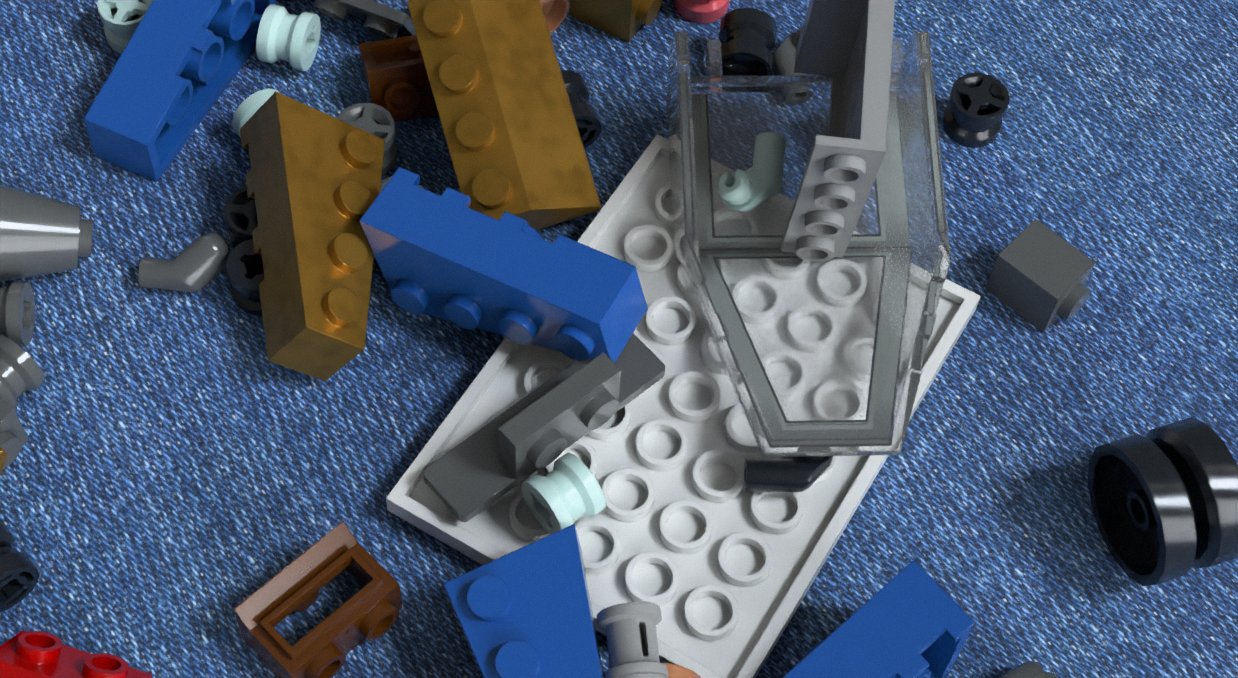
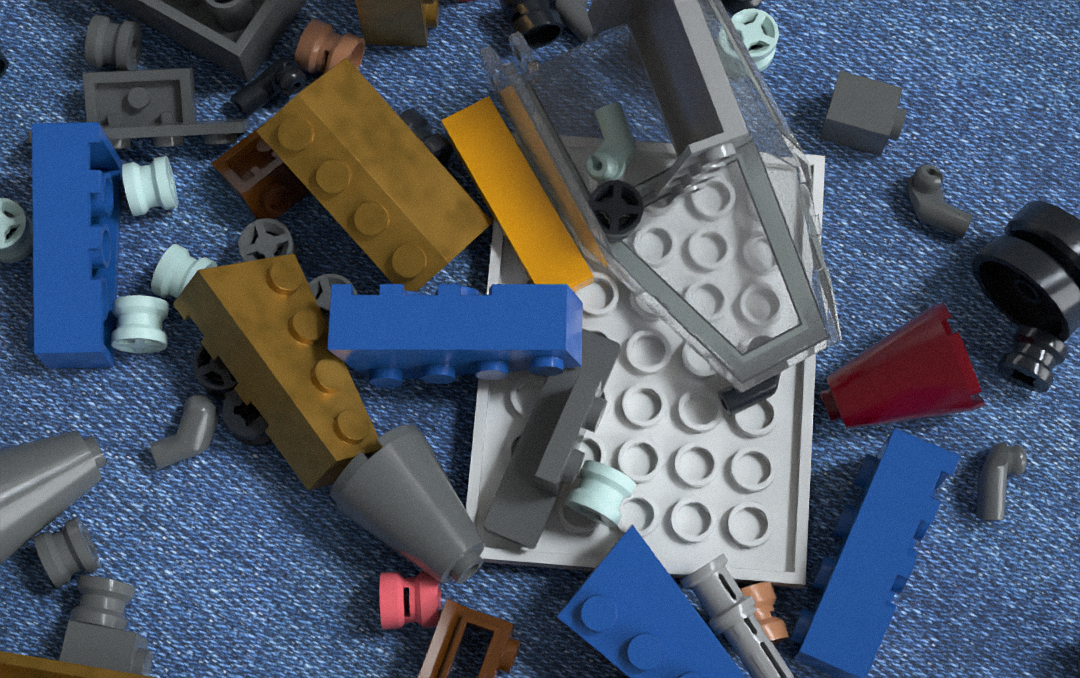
camera: 20 degrees left, 15 degrees up
none -> light aqua wheel [111,295,169,353]
none -> dark grey cone [330,424,485,584]
none -> coral wheel [379,571,442,630]
none -> light orange tile [441,96,594,292]
none -> black wheel [583,180,644,243]
none -> light aqua wheel [722,8,779,75]
none -> dark red cone [820,302,985,429]
none -> dark grey arm [907,165,973,239]
none -> black wheel [997,325,1068,393]

